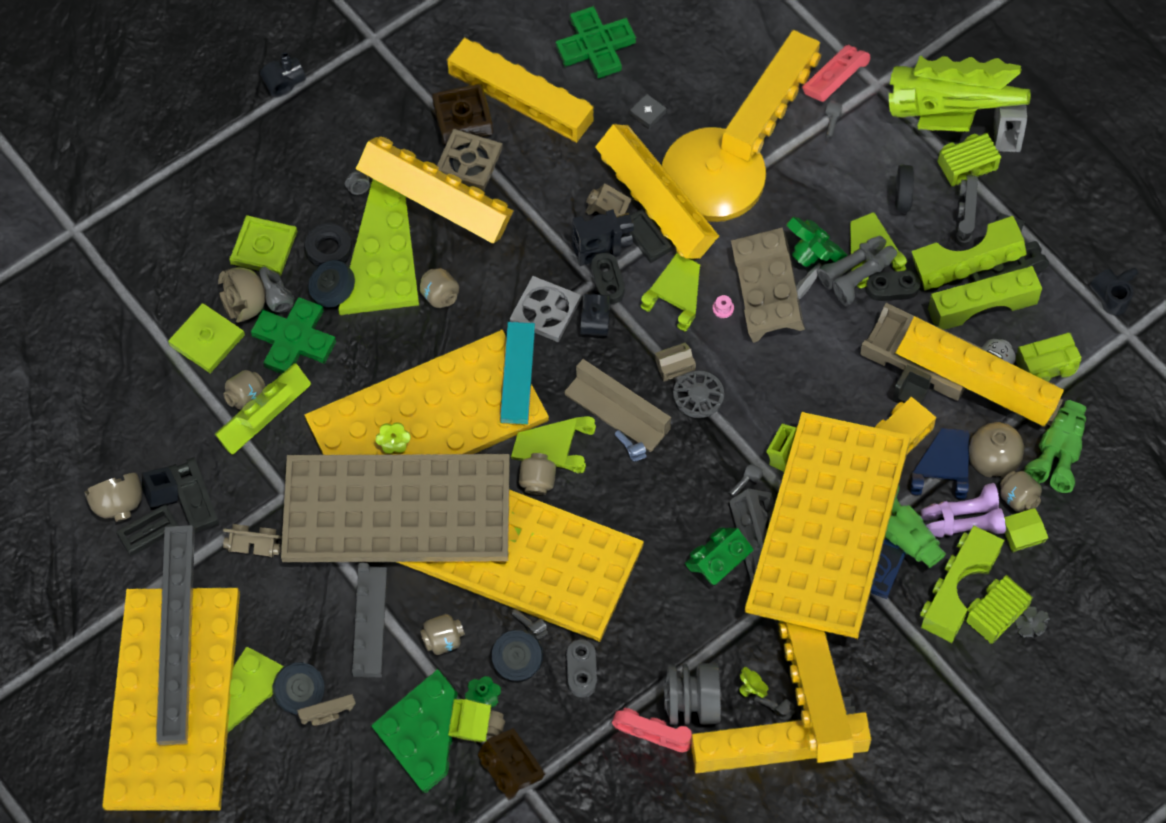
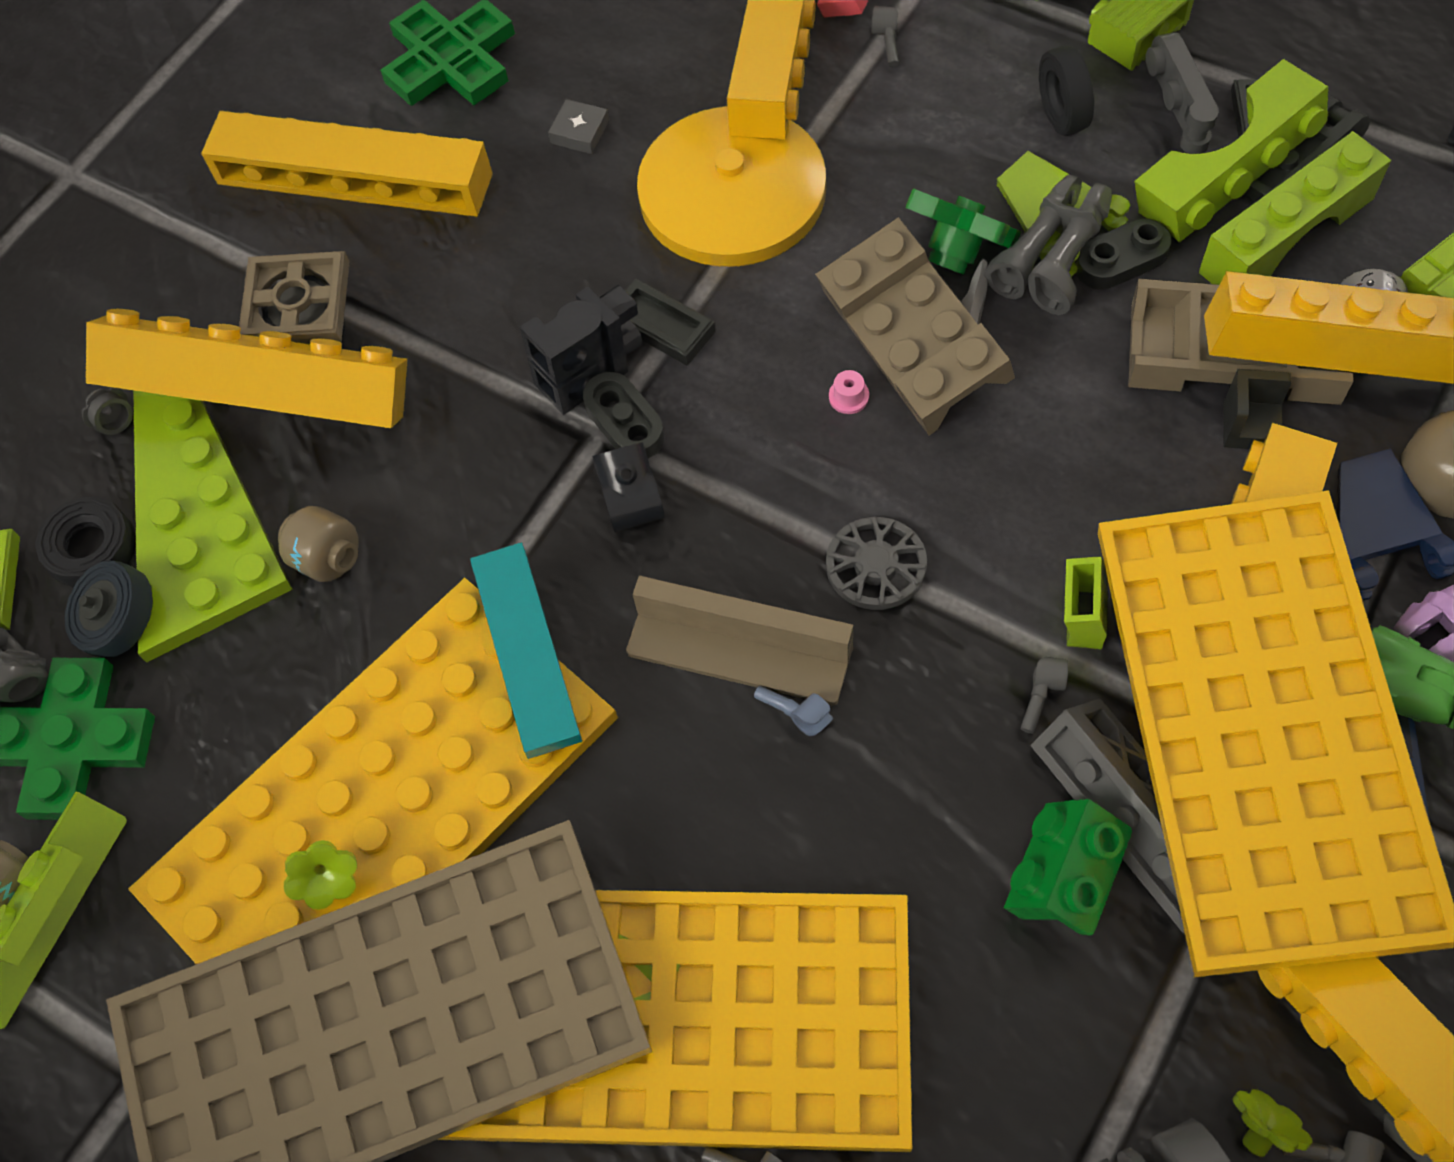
camera: 15 degrees left, 0 degrees up
dark brown brick [432,84,493,144] -> none
light grey piece [510,276,581,342] -> none
lime flag [511,416,596,473] -> none
dark tan head [519,453,556,495] -> none
dark tan bracket [585,183,631,216] -> none
yellow brick [595,124,719,258] -> none
lime flag [641,252,700,331] -> none
dark tan piece [654,342,696,382] -> none

